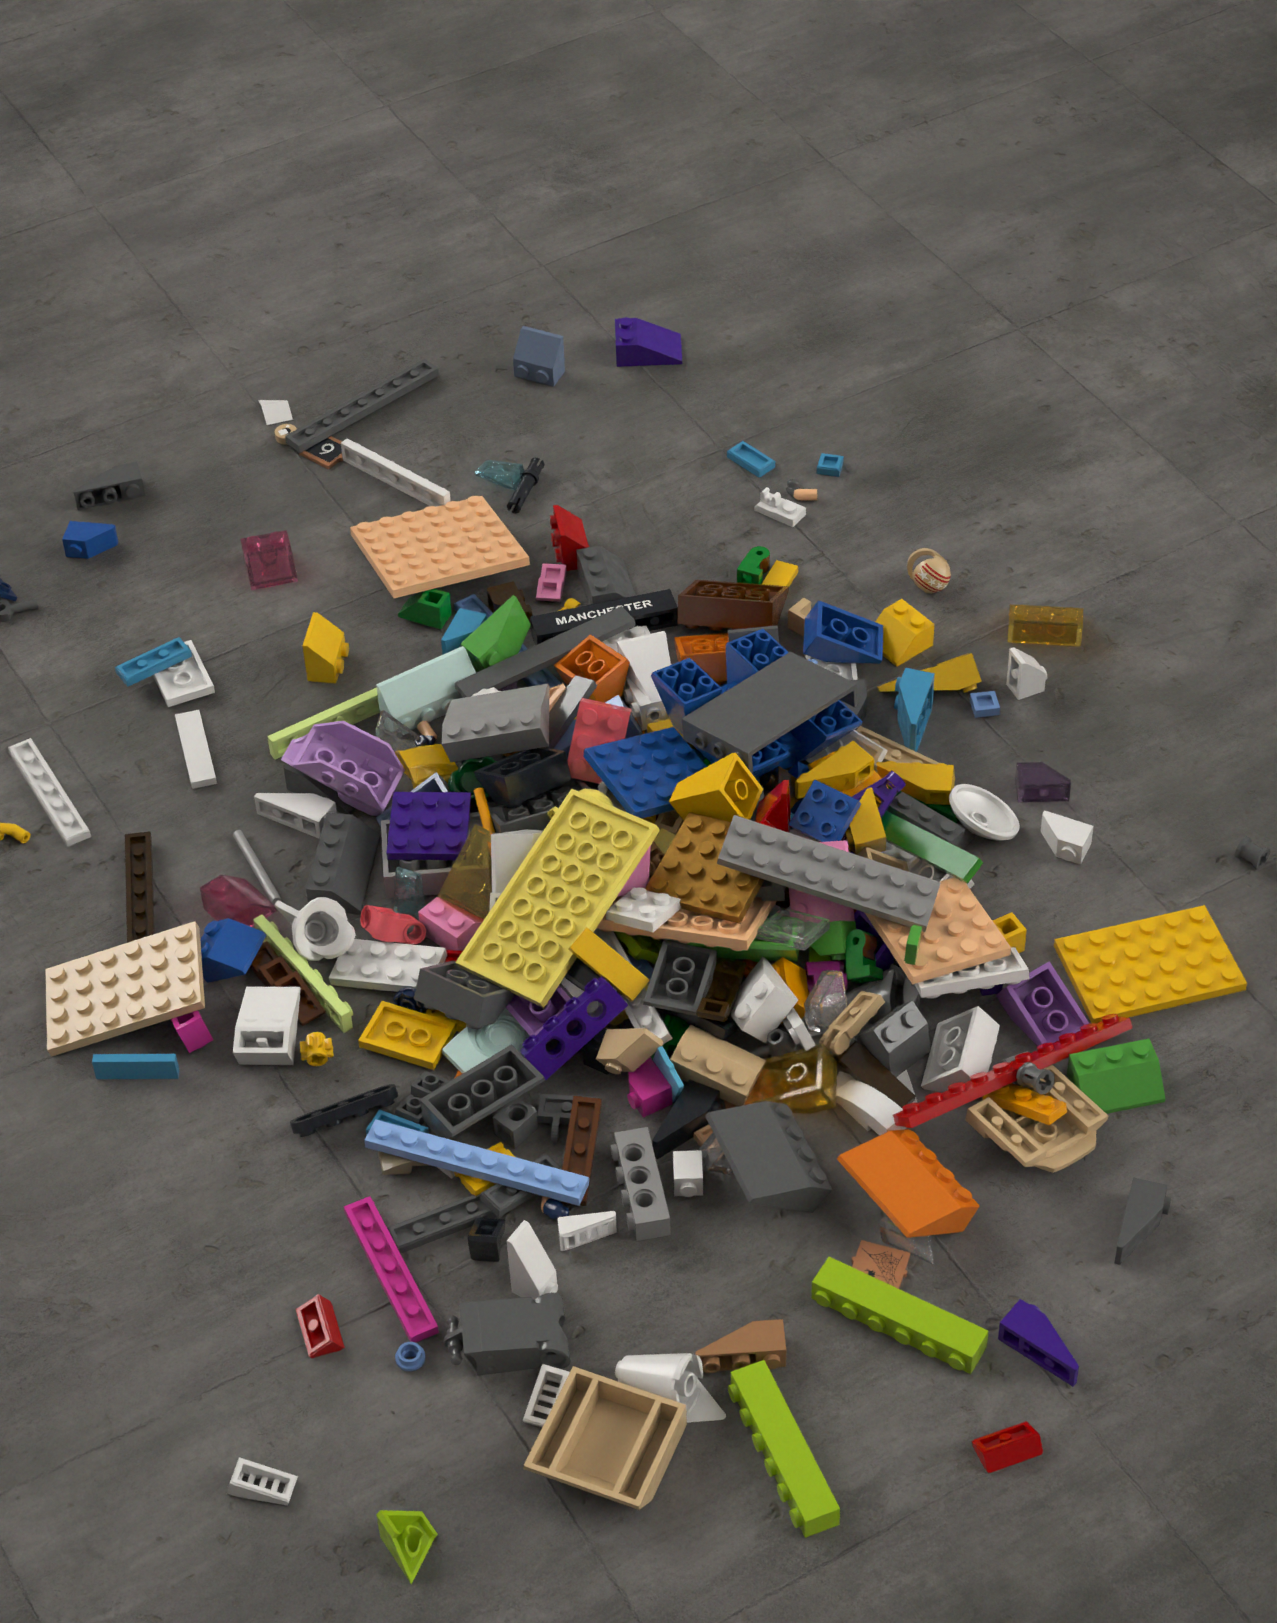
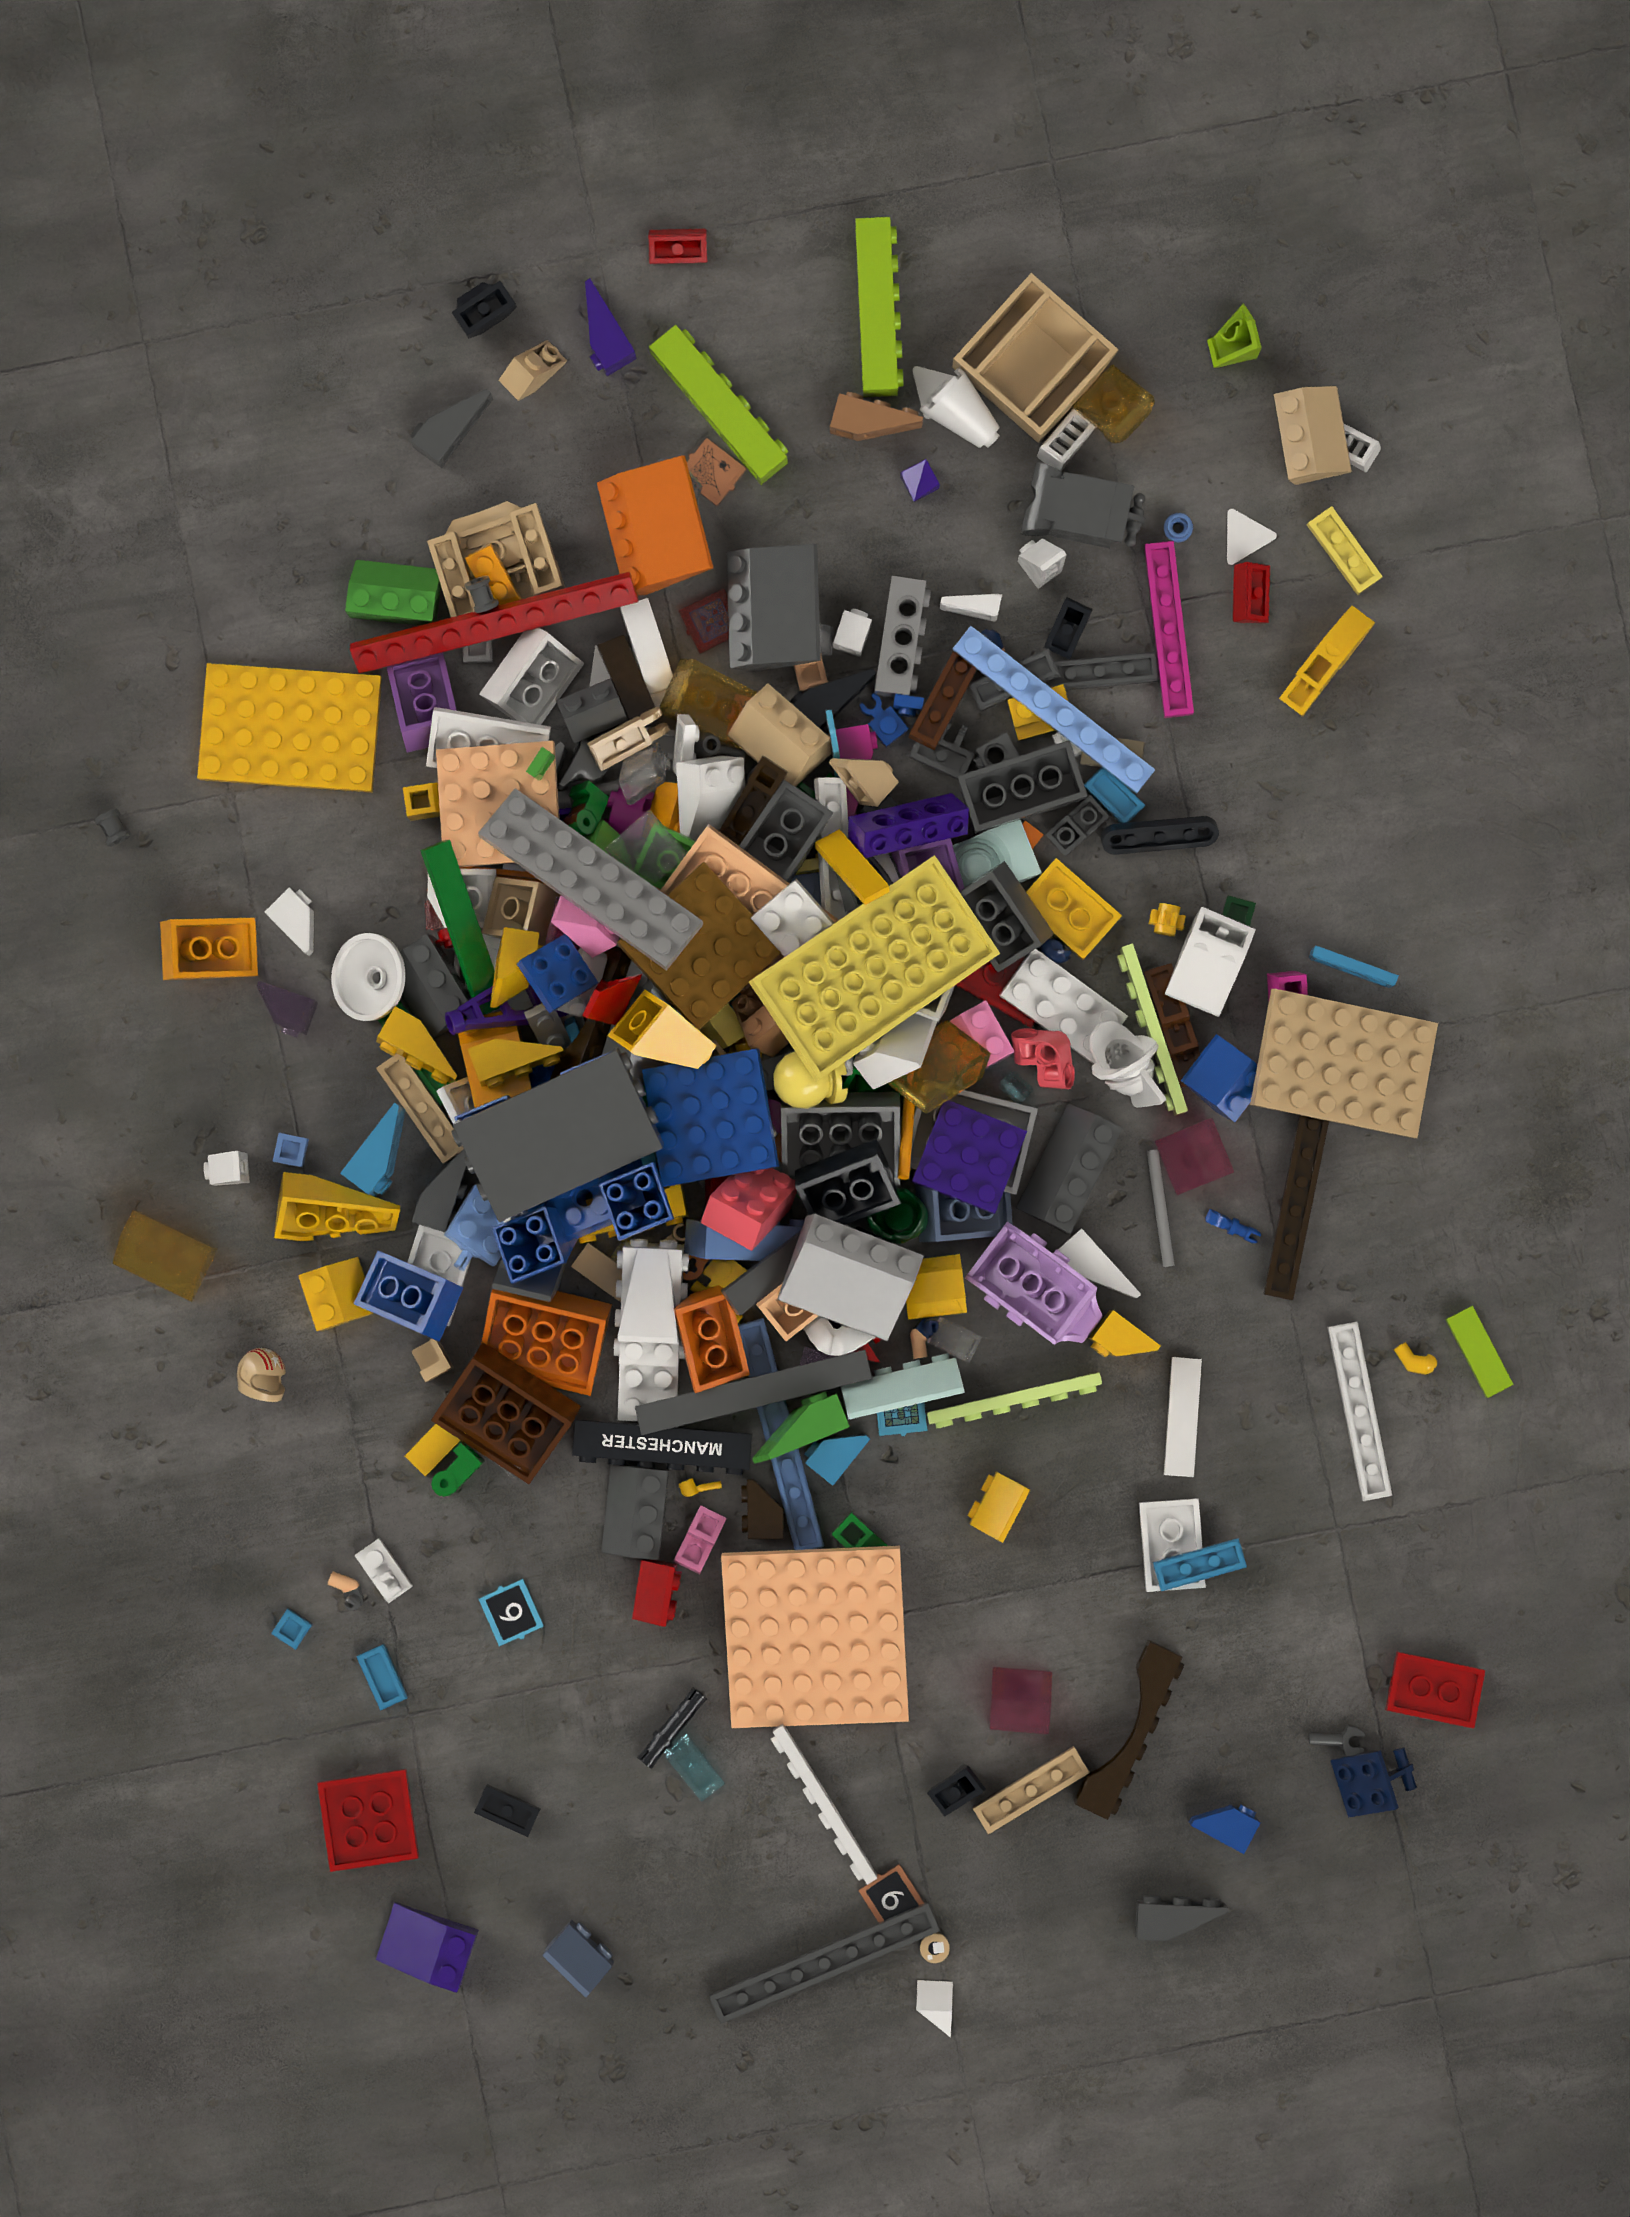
camera: 155 degrees left, 40 degrees up
none -> light orange slope [160,918,258,980]
none -> red plate [317,1768,419,1872]
none -> black slope [452,281,517,339]
none -> black plate [474,1784,541,1837]
none -> piece [479,1579,544,1646]
none -> tan slope [499,340,567,401]
none -> piece [679,588,729,654]
none -> blue plate [859,693,909,748]
none -> blue plate [893,694,924,717]
none -> dark purple slope [900,459,940,502]
none -> black slope [927,1764,986,1817]
none -> tan plate [972,1746,1090,1834]
none -> clear yellow slope [1072,364,1155,443]
none -> dark brown arch [1074,1640,1184,1820]
none -> yellow slope [1088,1310,1161,1357]
none -> blue piece [1205,1209,1261,1243]
none -> dark green plate [1222,895,1256,927]
none -> white sticker [1227,509,1277,565]
none -> tan slope [1274,386,1352,485]
none -> yellow slope [1279,606,1375,716]
none -> light yellow plate [1307,506,1383,595]

